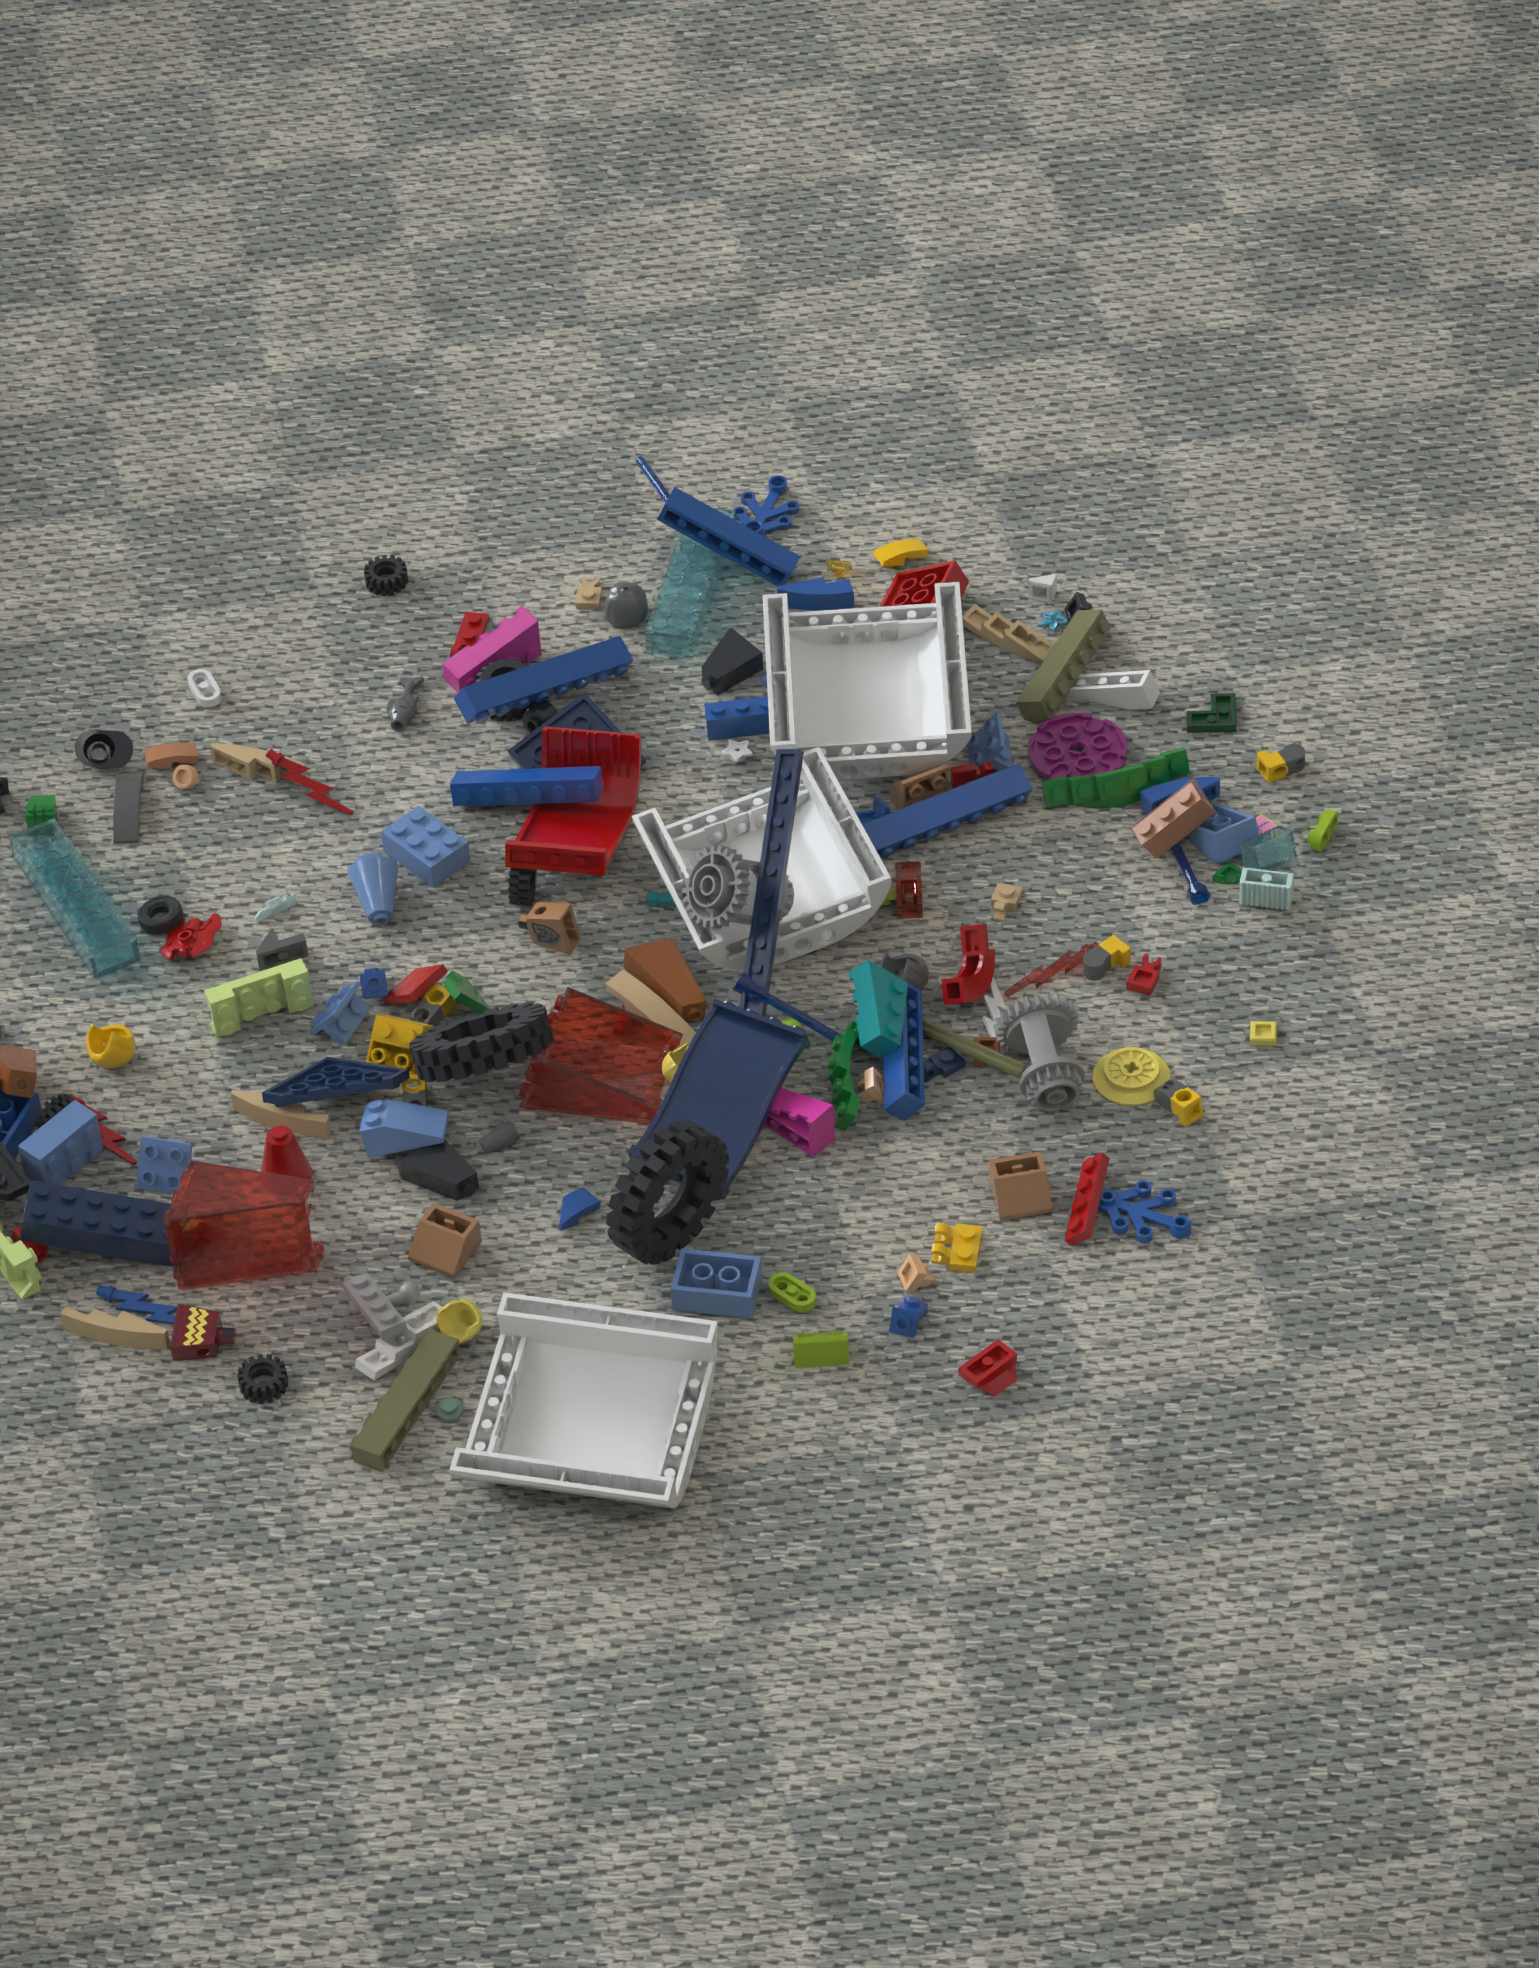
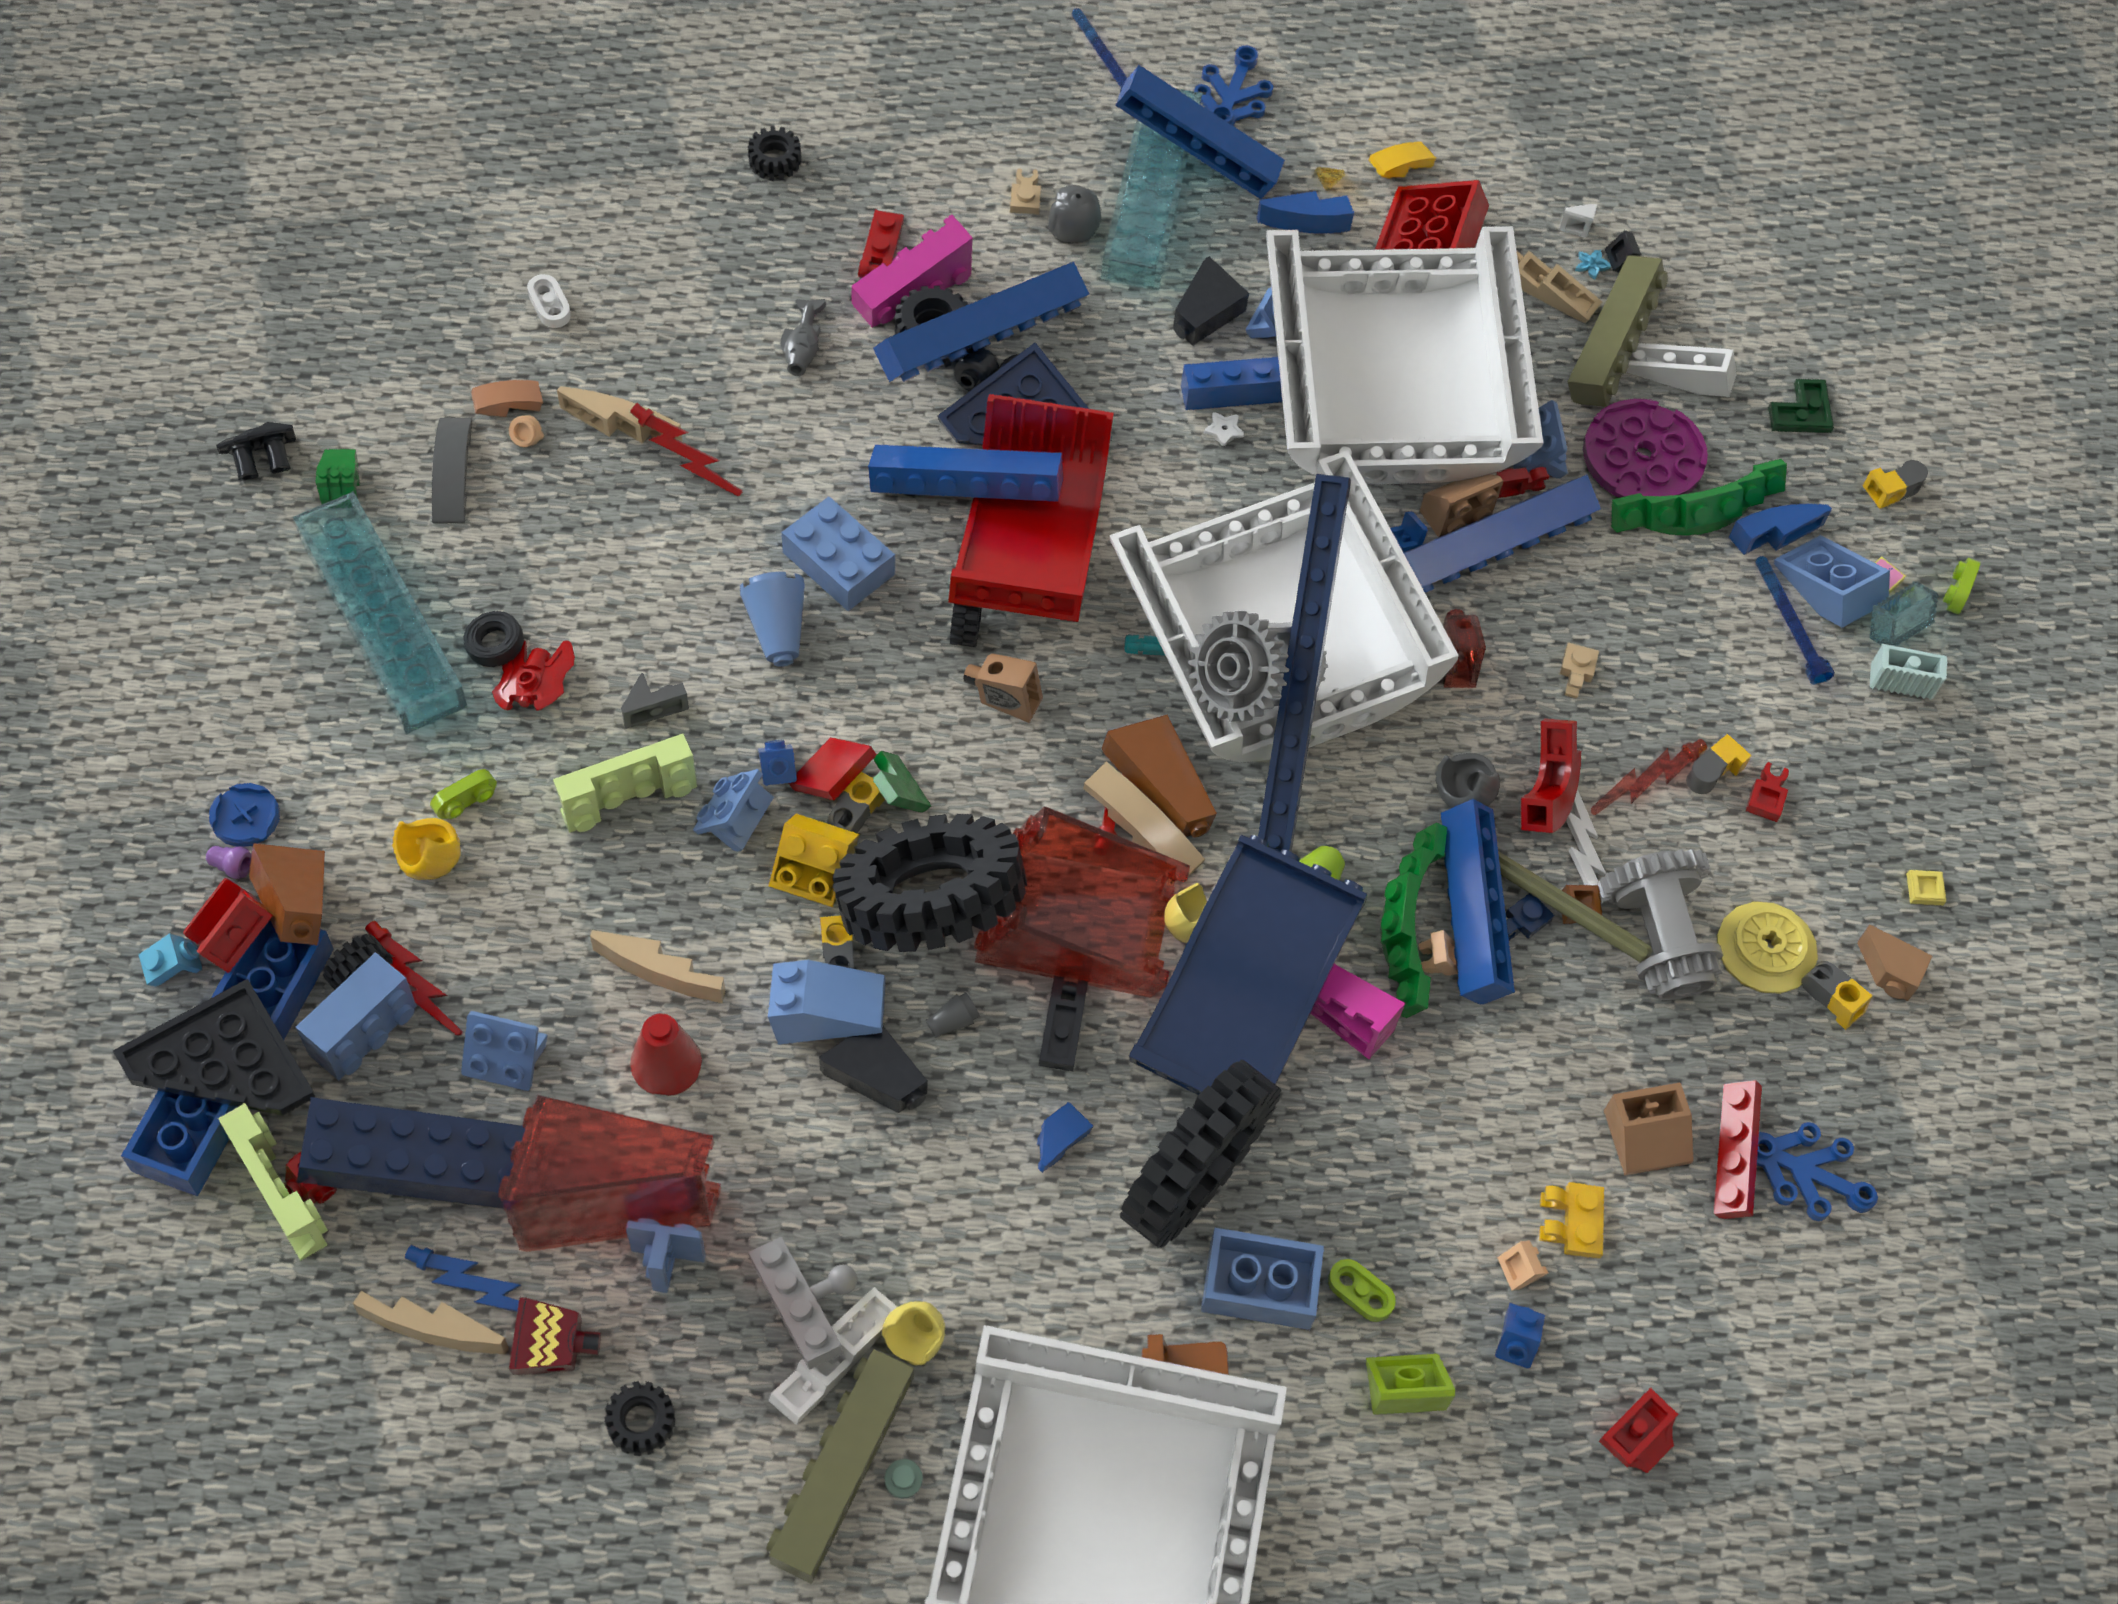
camera: 10 degrees left, 15 degrees up
black piece [74,729,134,769] -> none
light aqua piece [254,892,296,922] -> none
dark blue plate [262,1057,410,1107] -> none
medium nougat slope [408,1203,482,1278] -> none
clear blue piece [733,972,842,1041] -> none
teal wedge [849,960,908,1058] -> none
nougat slope [1132,778,1216,858] -> none
green tile [1212,862,1242,885] -> none
none -> lime plate [430,769,497,819]
none -> medium blue bracket [626,1218,706,1293]
none -> black plate [1039,975,1088,1072]
none -> medium nougat slope [1857,924,1933,1001]

